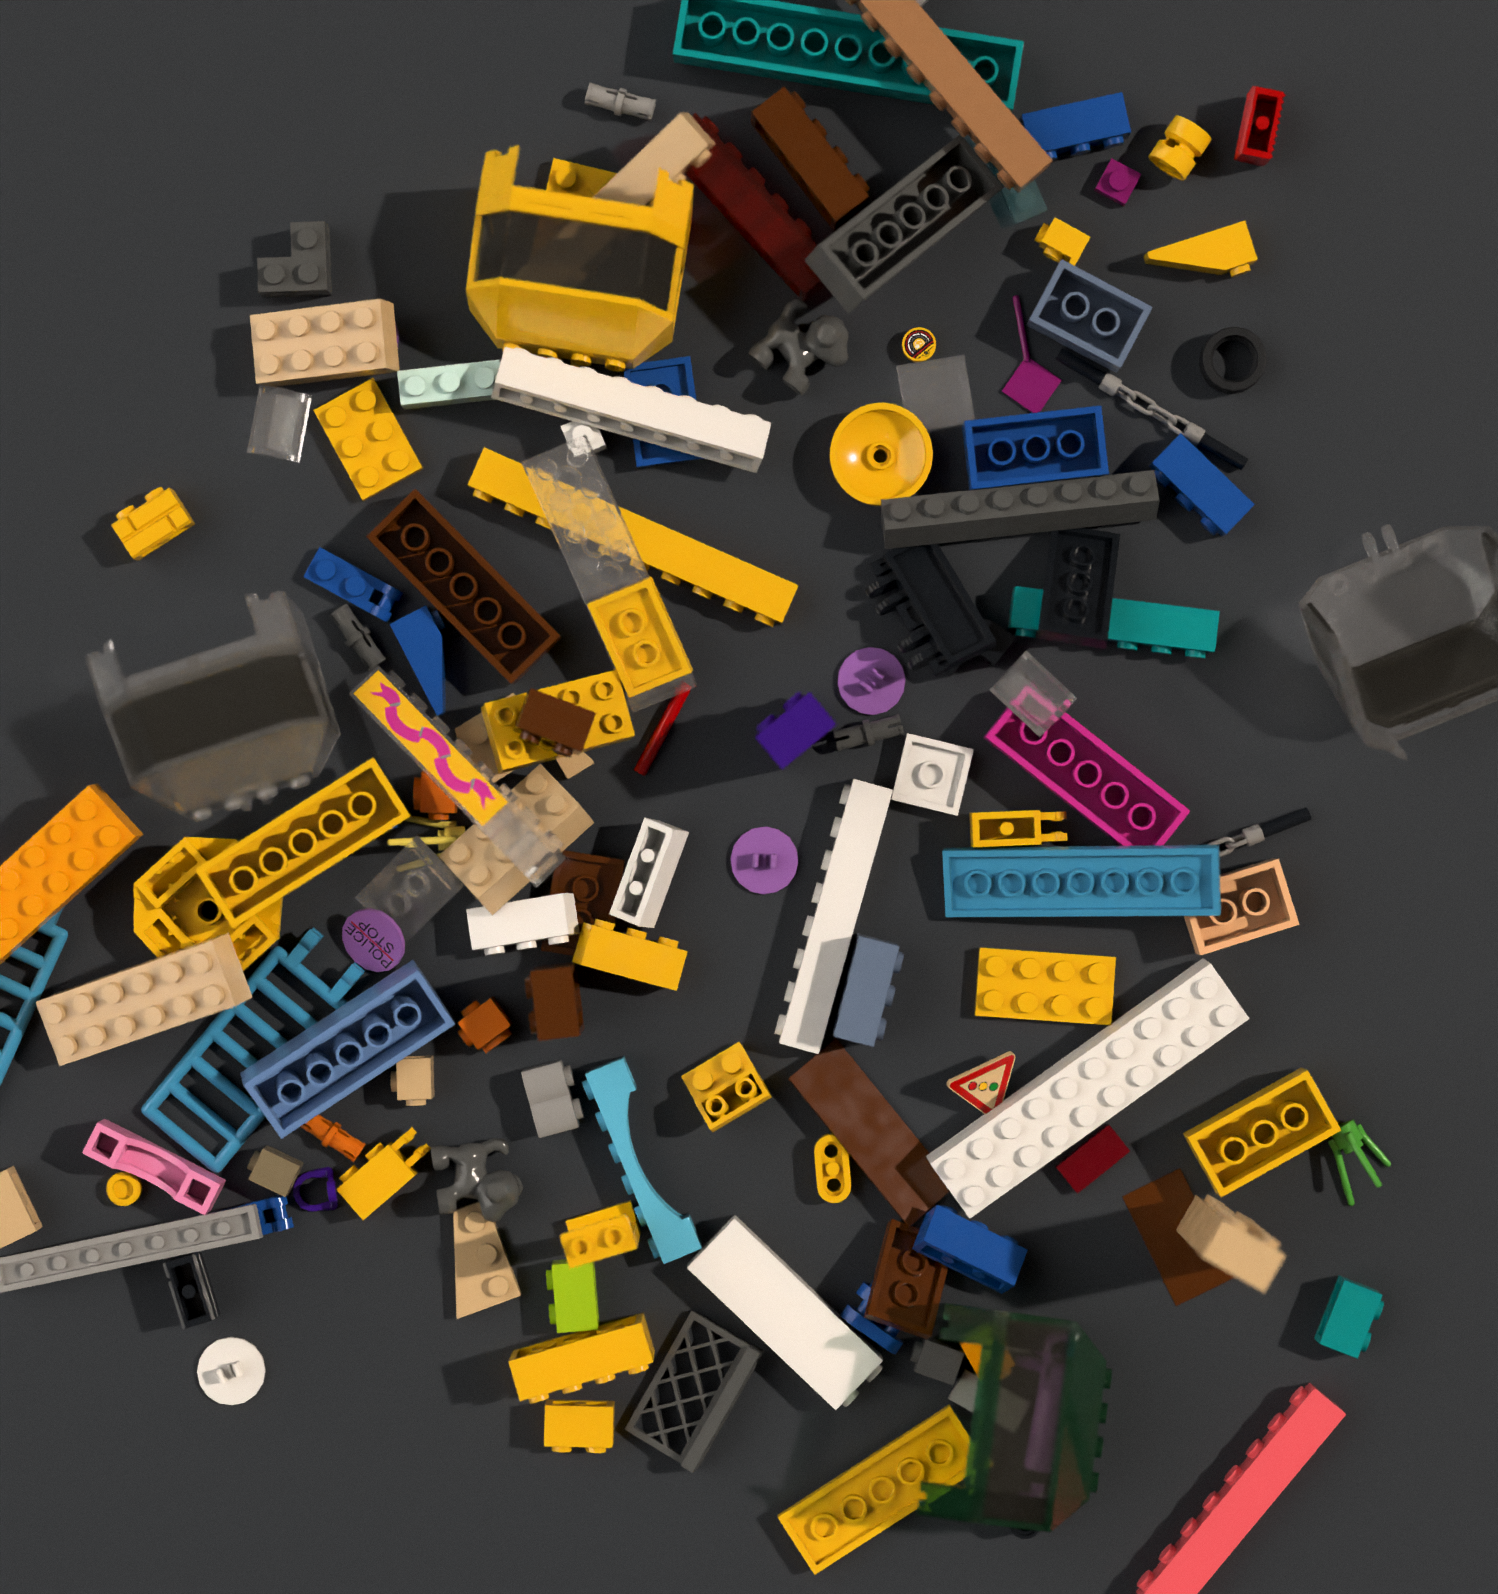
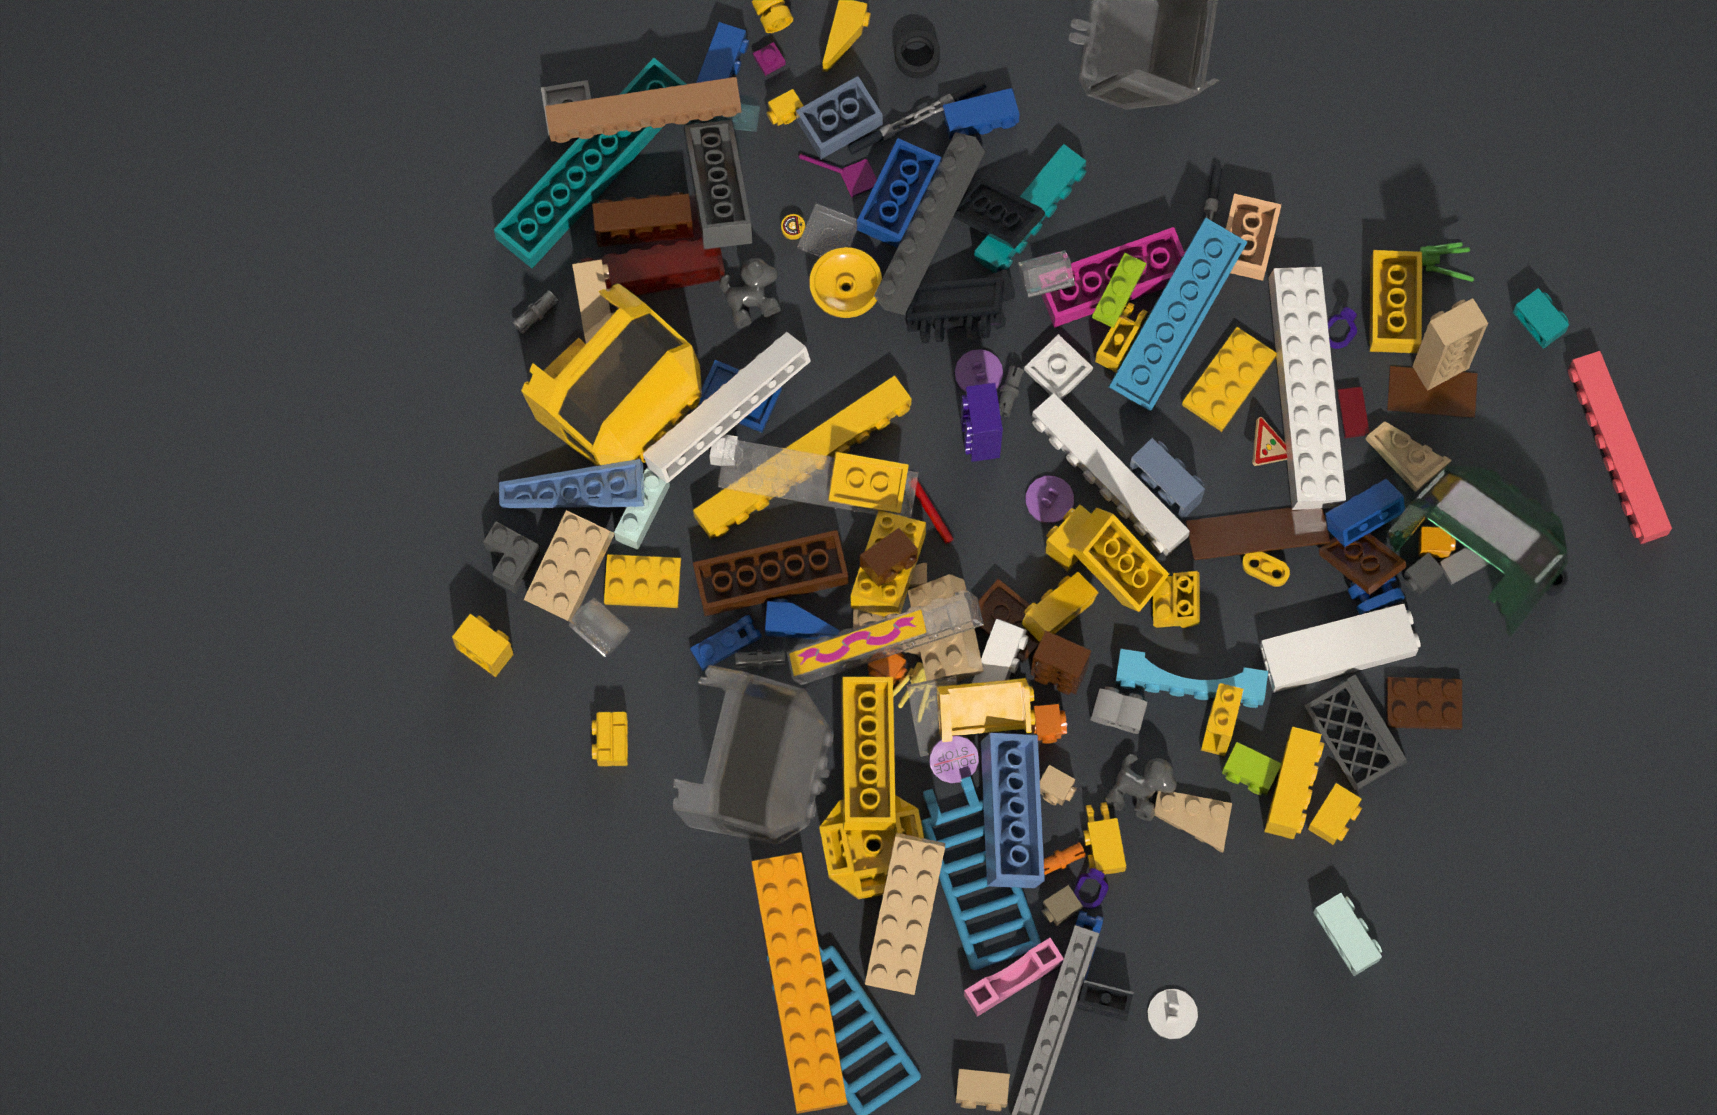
camera: 55 degrees left, 15 degrees down
yellow tile [106,1171,142,1206] -> none
white brick [609,818,689,928] -> none
yellow plate [777,1404,987,1575] -> none
none -> yellow brick [452,614,513,677]
none -> medium blue wing [499,459,644,508]
none -> yellow panel [937,678,1035,742]
none -> yellow brick [1045,505,1091,572]
none -> yellow brick [1066,508,1169,612]
none -> lime plate [1092,253,1147,328]
none -> light aqua brick [1313,893,1382,976]
none -> dark purple piece [1327,307,1357,349]
none -> tan wing [1366,422,1452,492]
none -> reddish brown plate [1387,677,1462,730]

